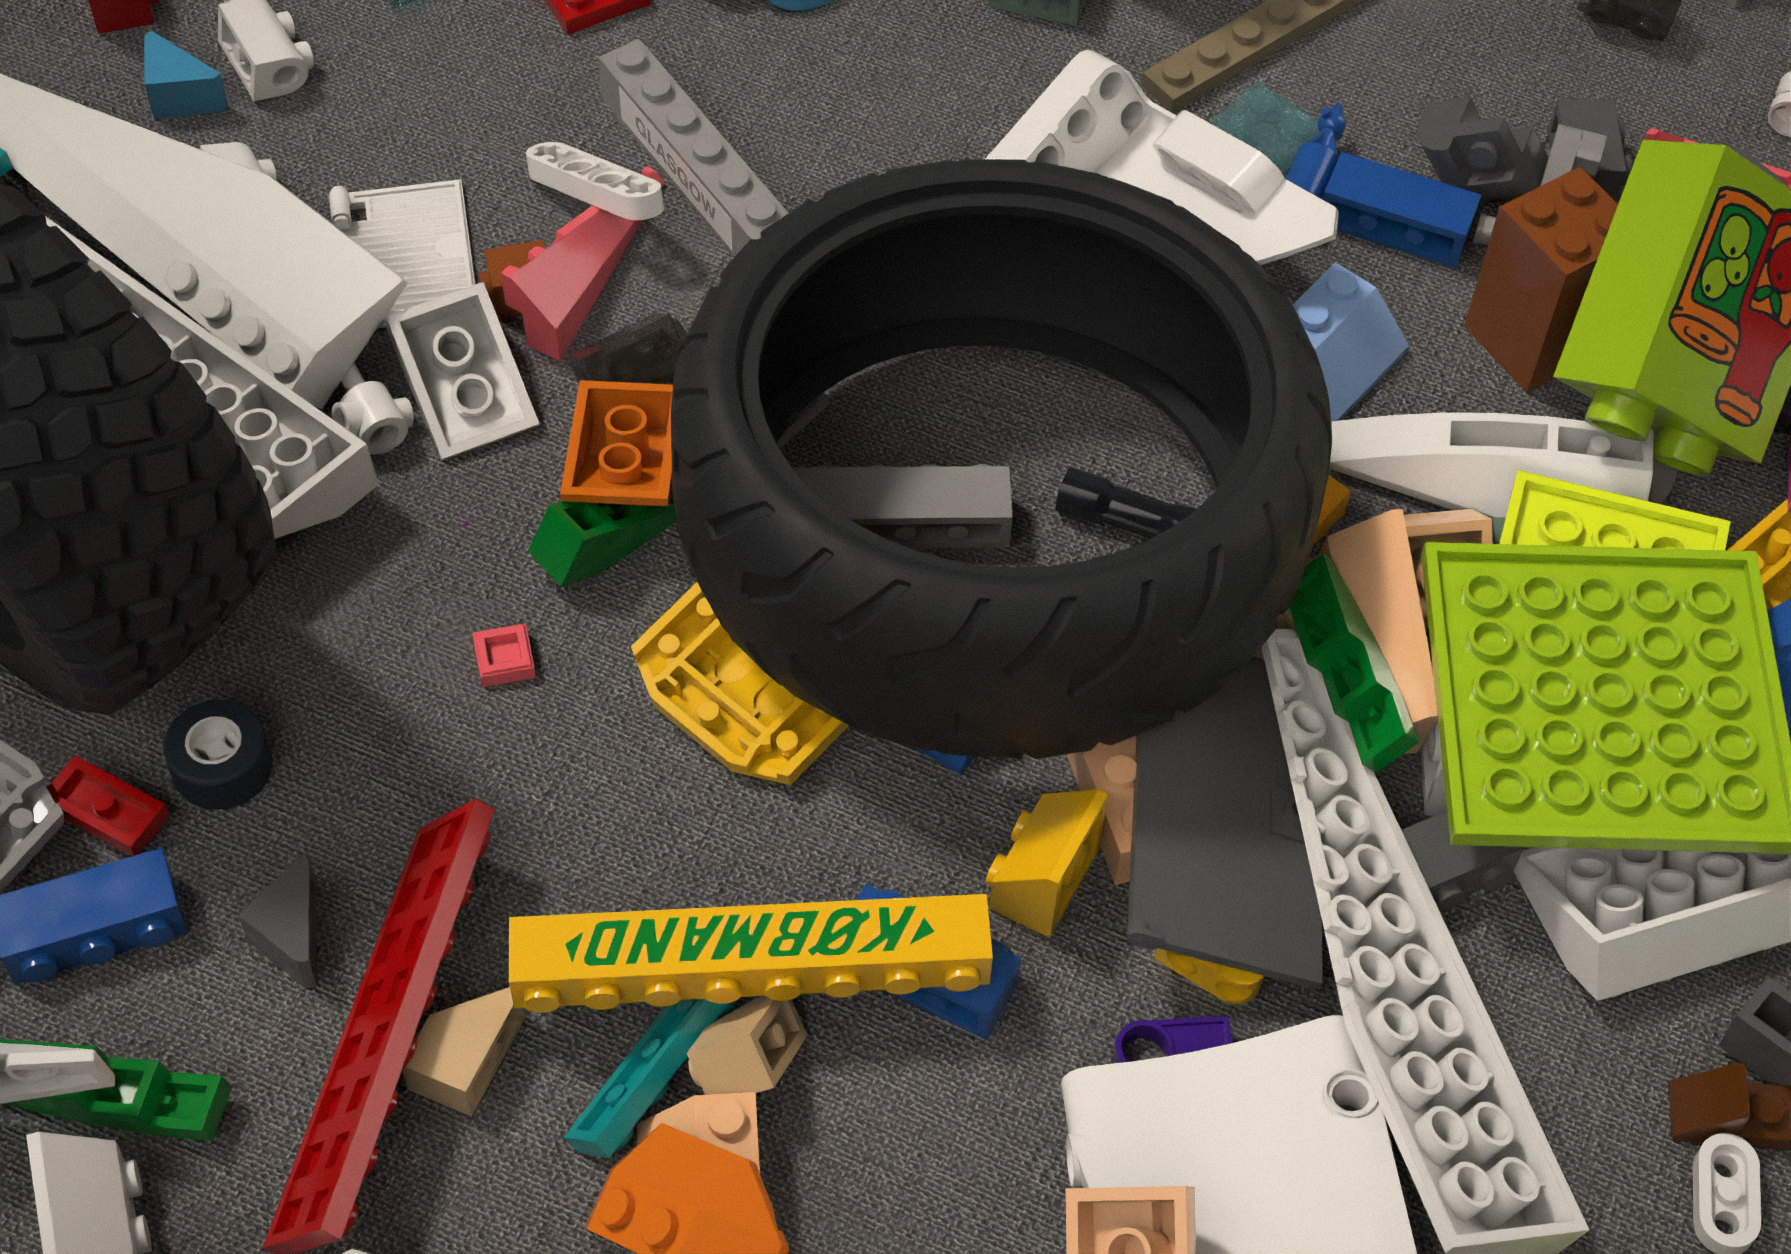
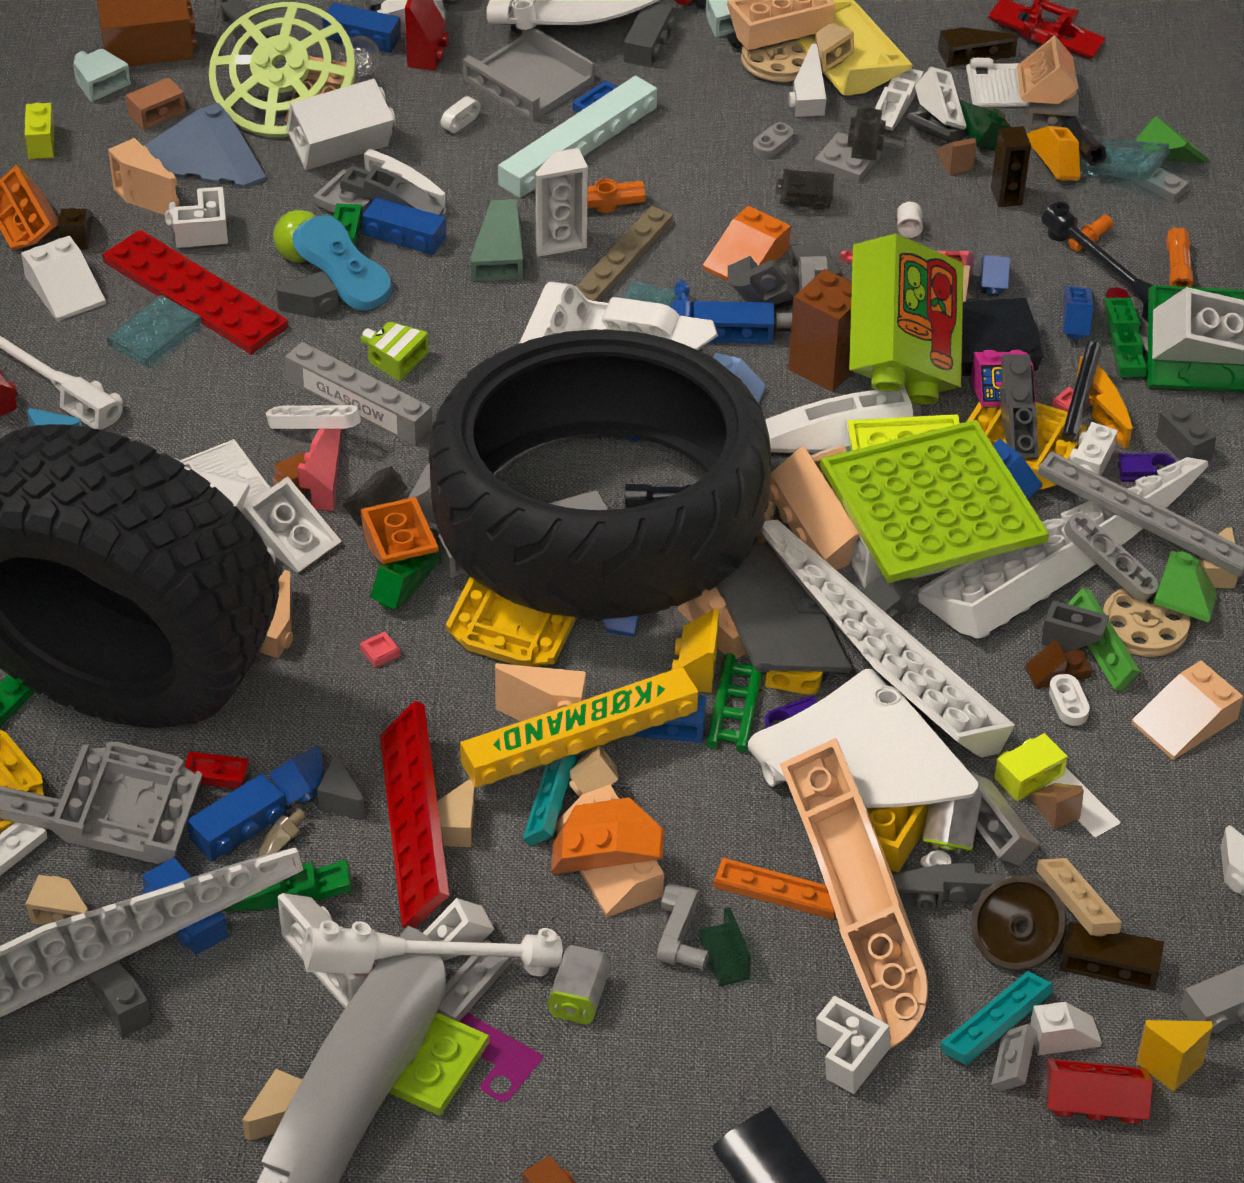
camera: 20 degrees left, 10 degrees down
black wheel [163,700,273,810] -> none
green slope [1289,553,1419,773] -> none
none -> light nougat slope [259,570,293,658]
none -> dark tan bar [259,808,307,857]
none -> blue slope [269,745,324,805]
none -> lime torso [361,322,429,381]
none -> light nougat slope [495,663,586,721]
none -> orange slope [702,205,791,282]
none -> green bar [706,653,763,753]

